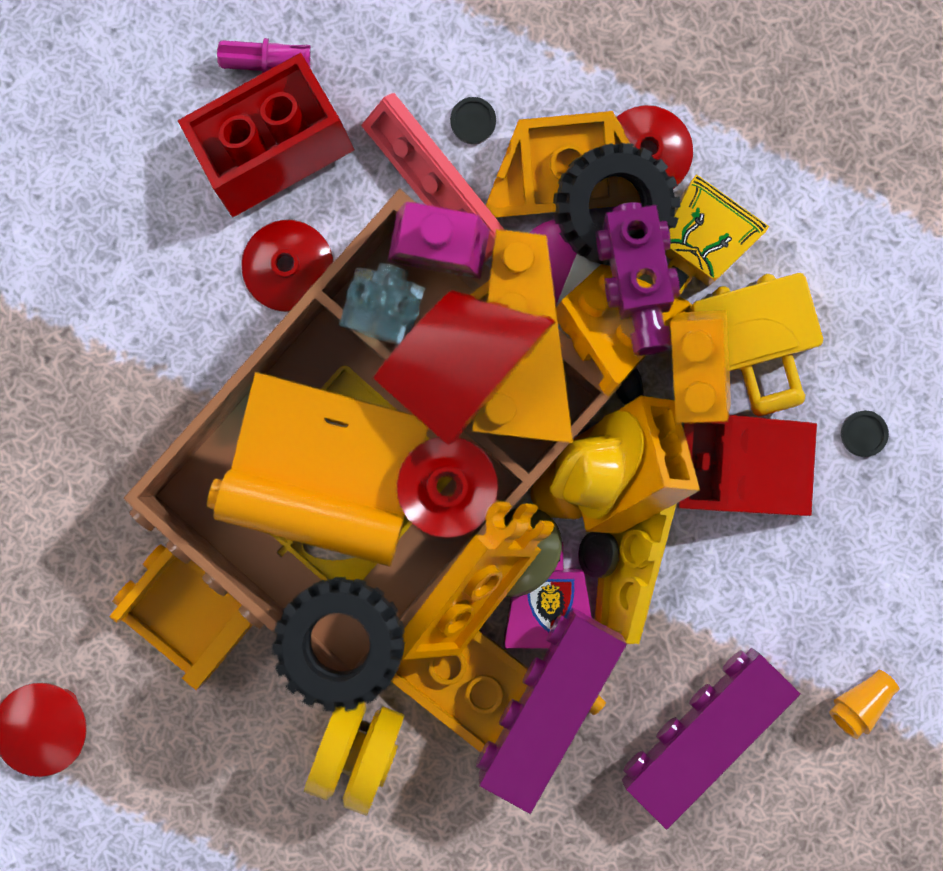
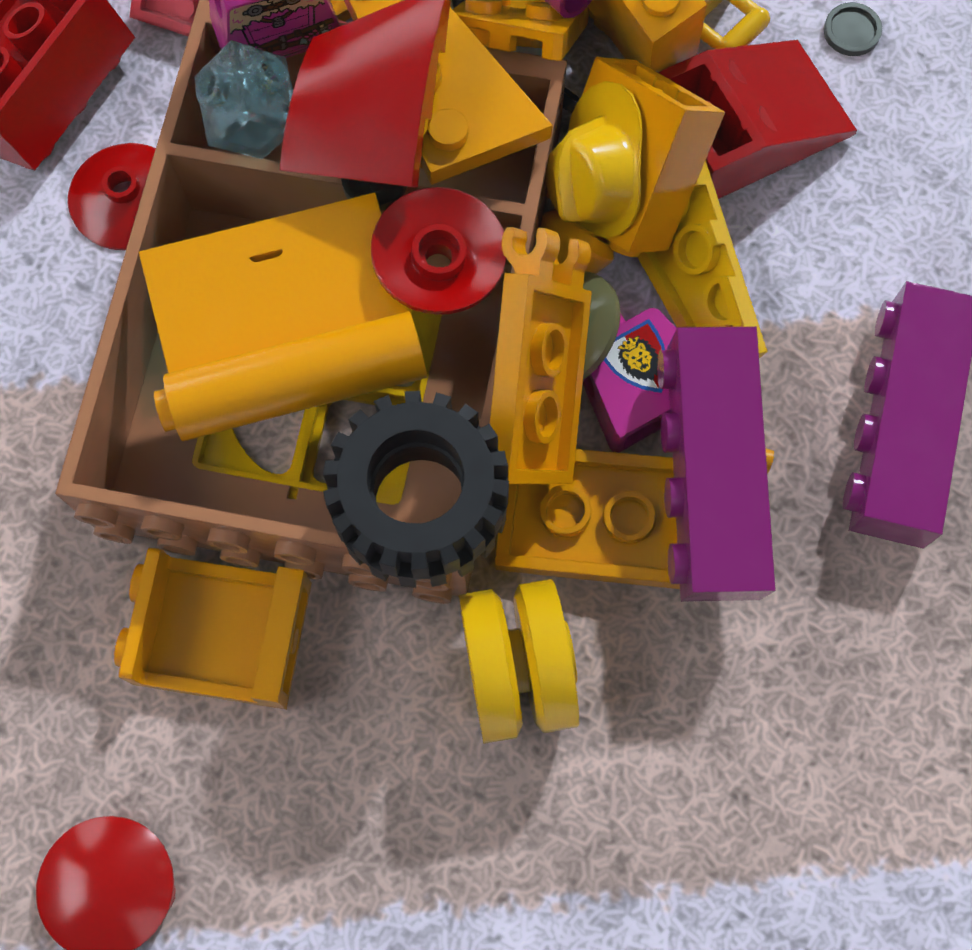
camera: 30 degrees left, 15 degrees down
pearl dark grey piece [578,532,619,578] -> none

